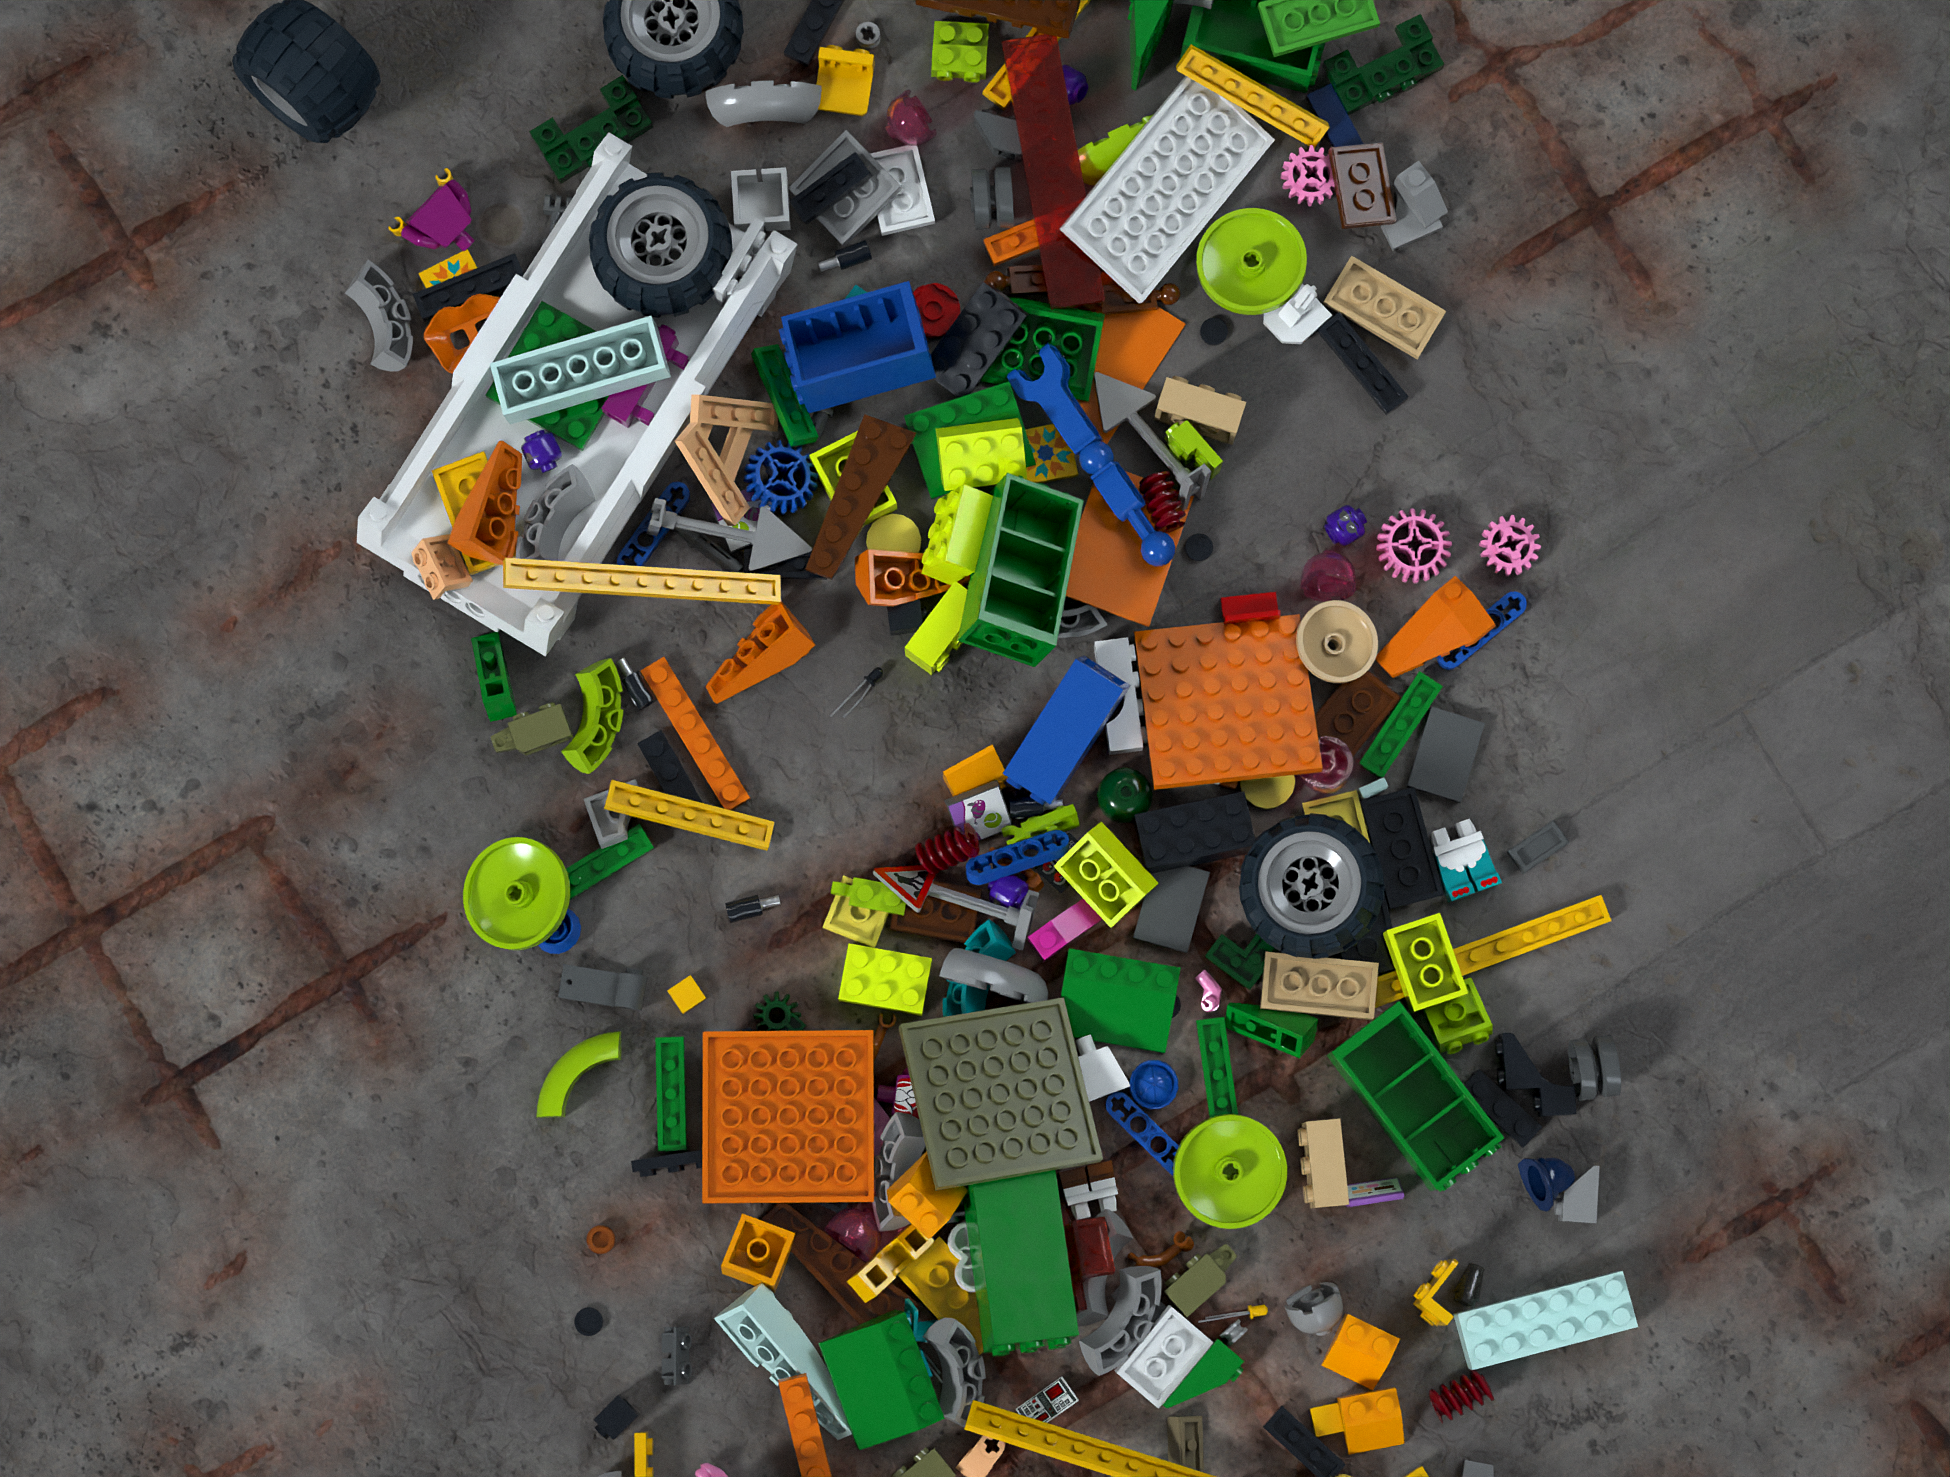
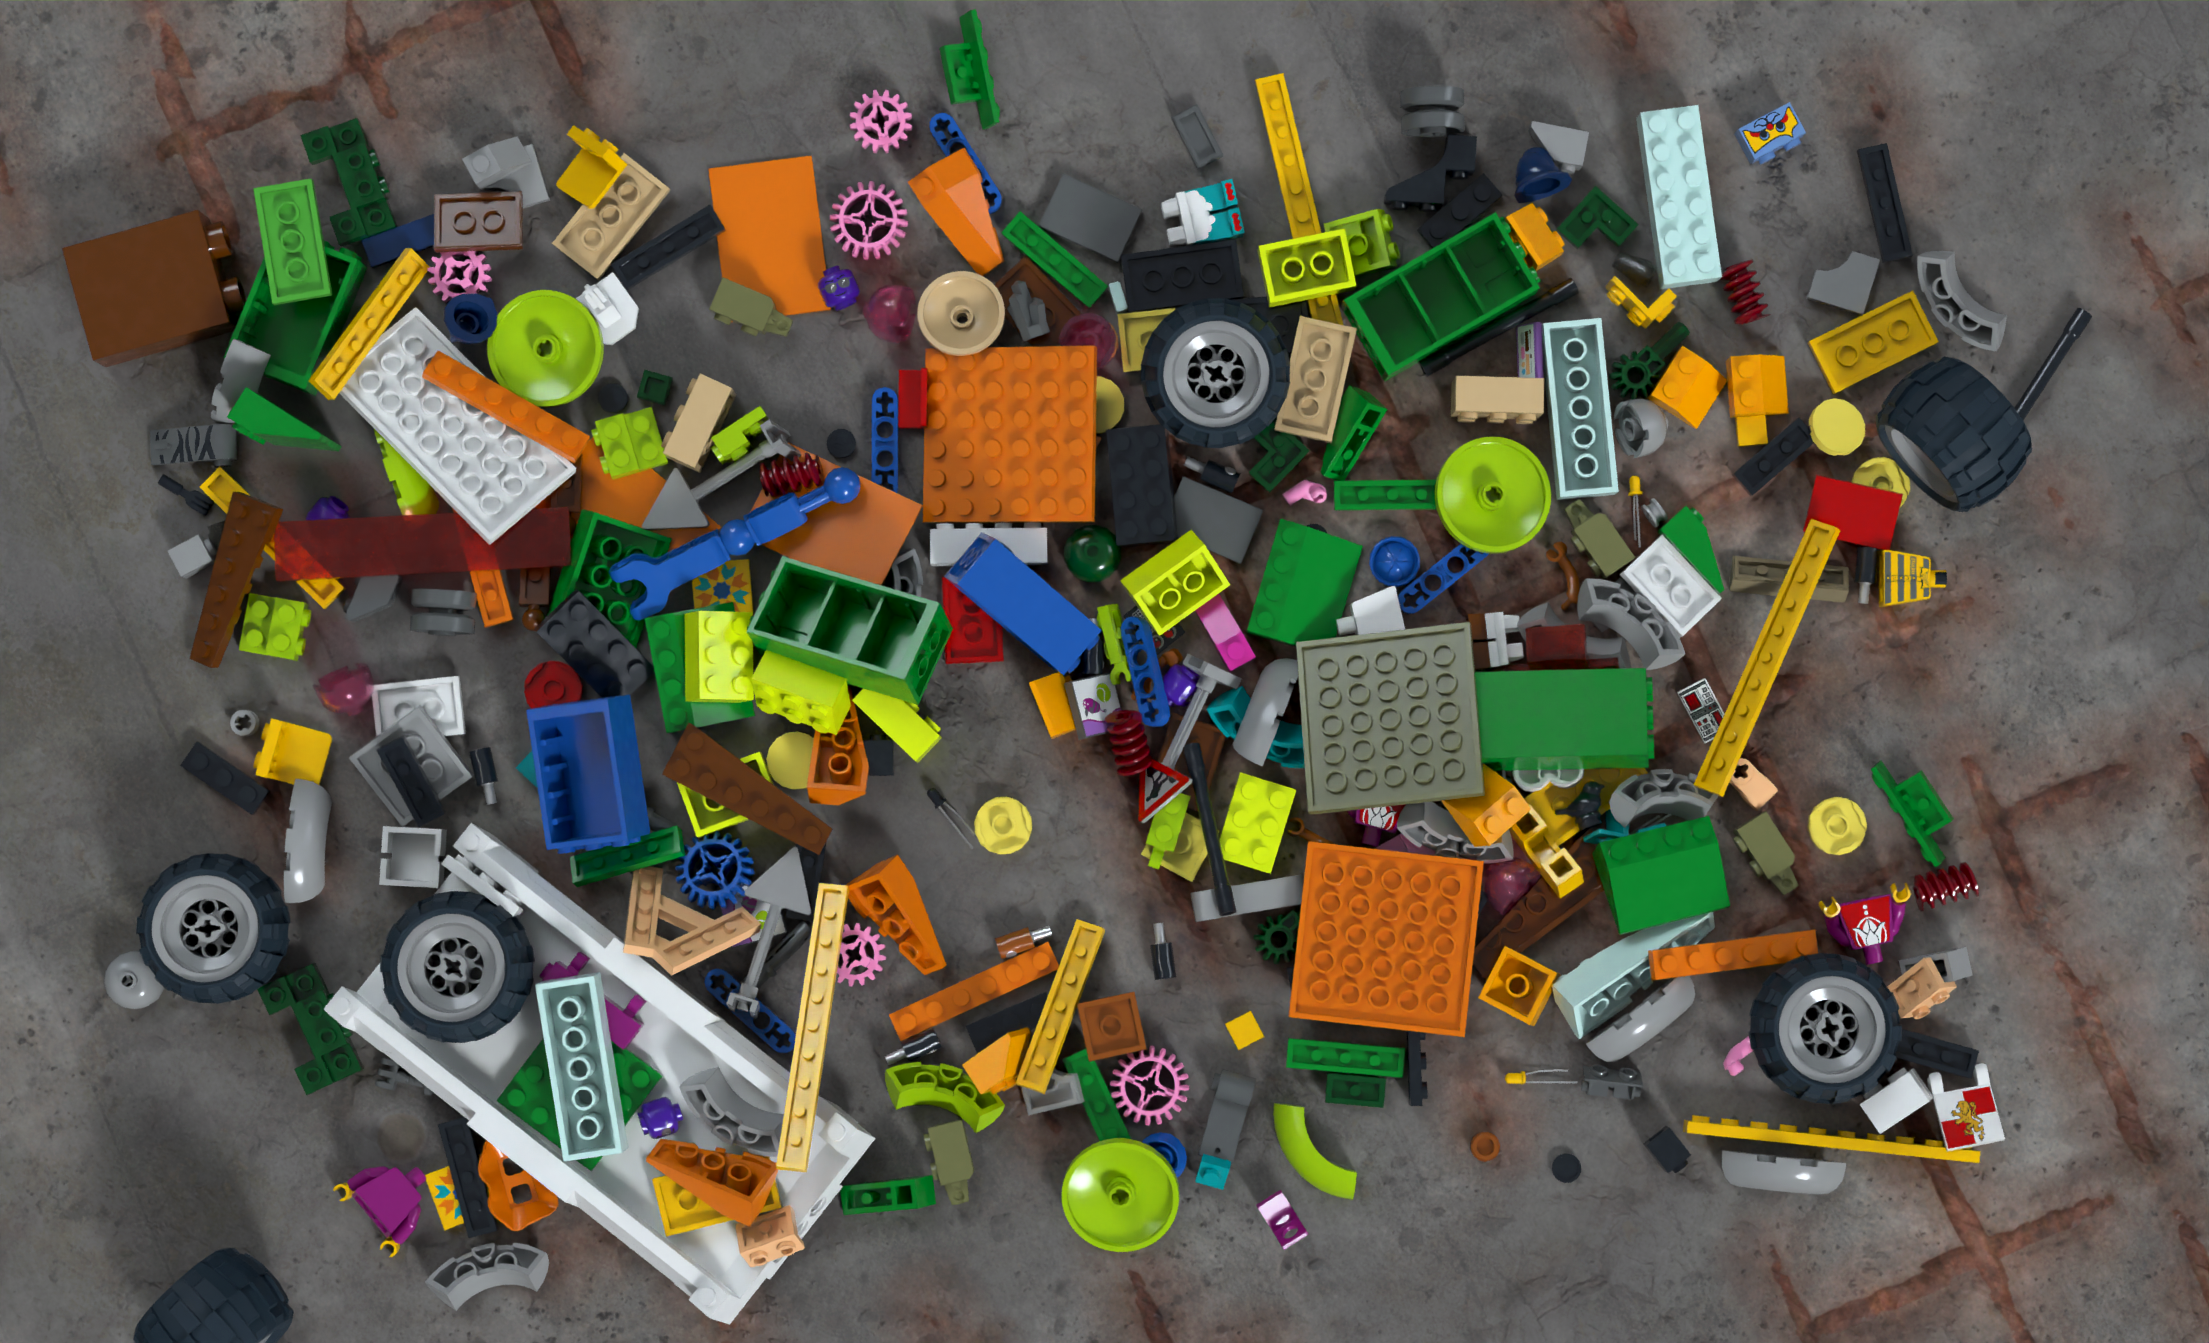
camera: 85 degrees left, 5 degrees up
none -> orange plate [422,351,590,464]
none -> dark blue piece [444,293,497,344]
none -> yellow bracket [556,125,628,209]
none -> lime plate [591,407,669,480]
none -> dark green tile [637,369,673,406]
none -> orange piece [708,155,831,323]
none -> olive hinge [709,277,793,337]
none -> bright pink gear [837,923,886,986]
none -> blue beam [872,387,898,493]
none -> green bracket [939,9,1000,130]
none -> red tile [942,577,1004,664]
none -> light orange slope [962,1027,1031,1095]
none -> light yellow tile [974,797,1032,855]
none -> dark orange piece [995,926,1052,959]
none -> dark grey rock [1007,281,1050,341]
none -> dark orange bracket [1077,991,1147,1062]
none -> bright pink gear [1110,1046,1189,1125]
none -> black piece [1183,743,1237,916]
none -> black piece [1184,457,1241,493]
none -> light grey beam [1190,874,1303,922]
none -> teal plate [1195,1154,1231,1190]
none -> magenta bracket [1256,1190,1308,1250]
none -> dark green plate [1325,1073,1386,1108]
none -> black piece [1419,278,1579,377]
none -> light orange slope [1505,203,1565,271]
none -> piece [1505,1069,1578,1085]
none -> light aqua brick [1542,318,1619,500]
none -> black animal [1555,781,1605,831]
none -> dark green plate [1556,186,1639,249]
none -> light grey brick [1586,976,1695,1062]
none -> dark green gear [1609,322,1690,399]
none -> brick [1734,102,1806,165]

